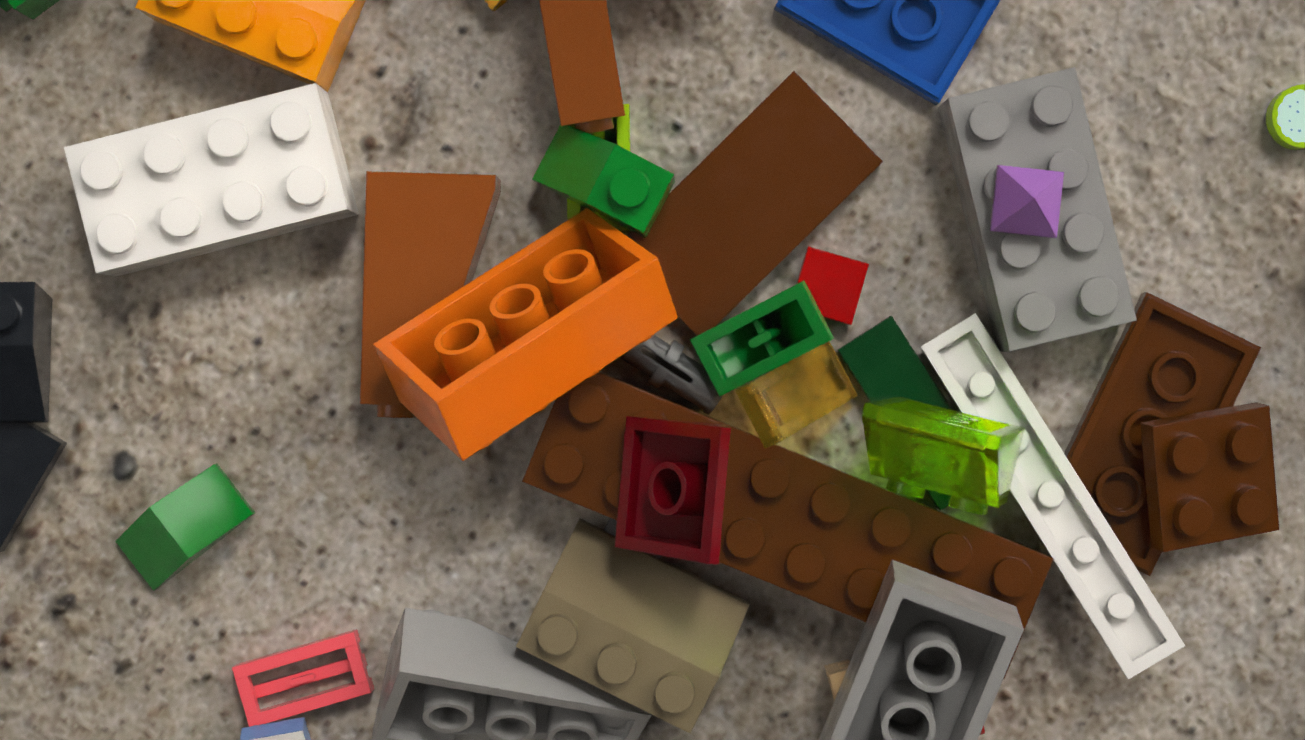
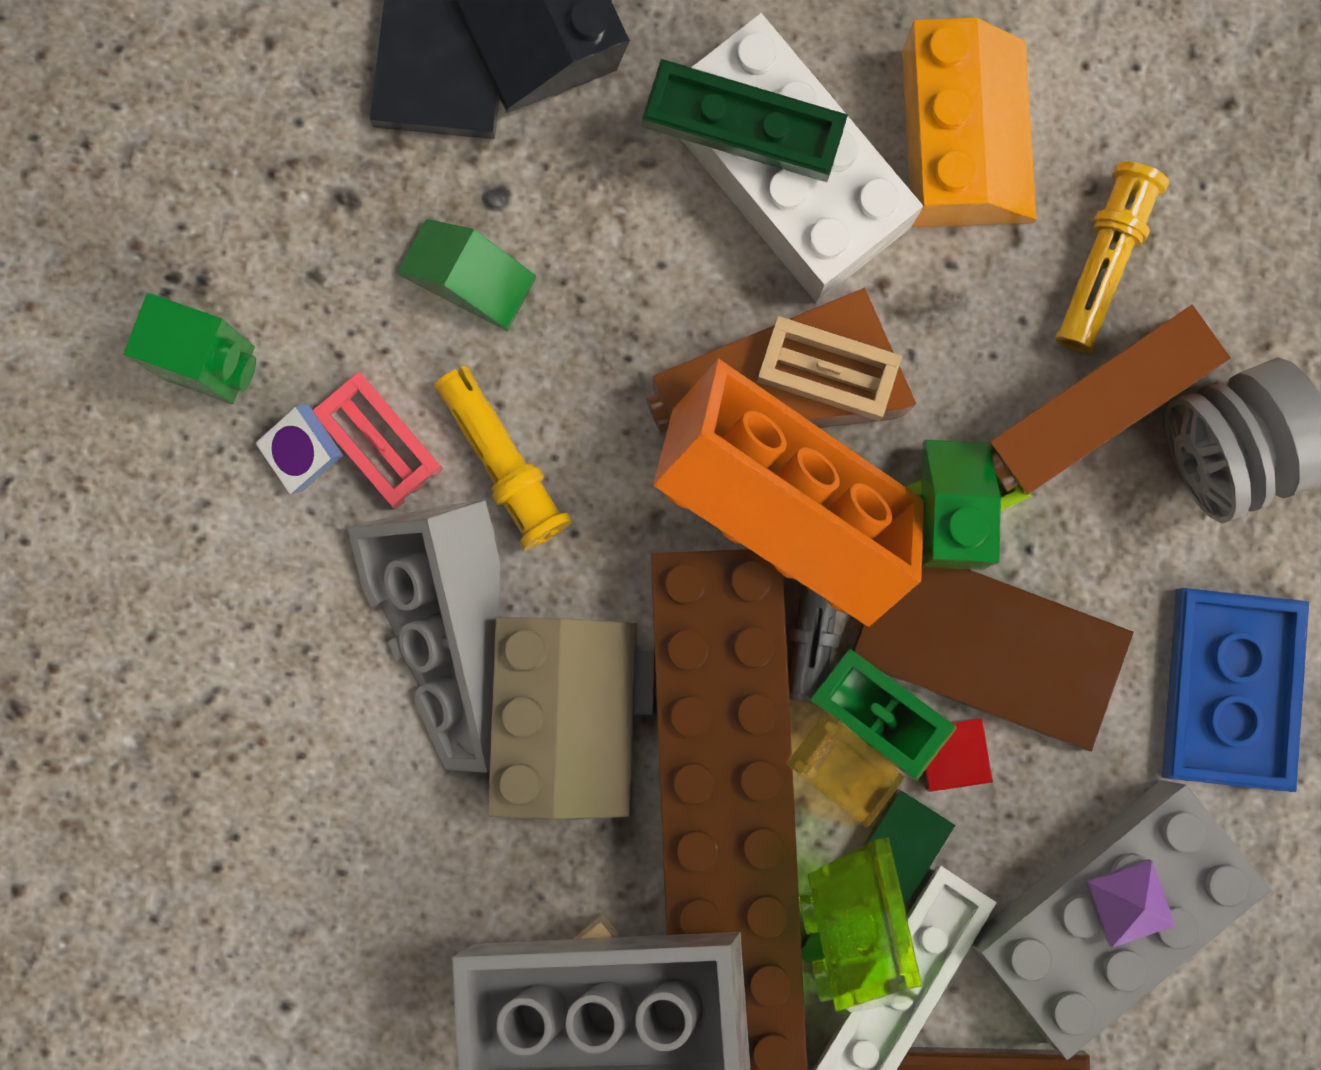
camera: 65 degrees right, 5 degrees down
dark red slope [615,416,731,564] -> none
none -> yellow pin [434,366,573,551]
none -> dark green tile [642,59,848,182]
none -> tan tile [757,316,902,421]

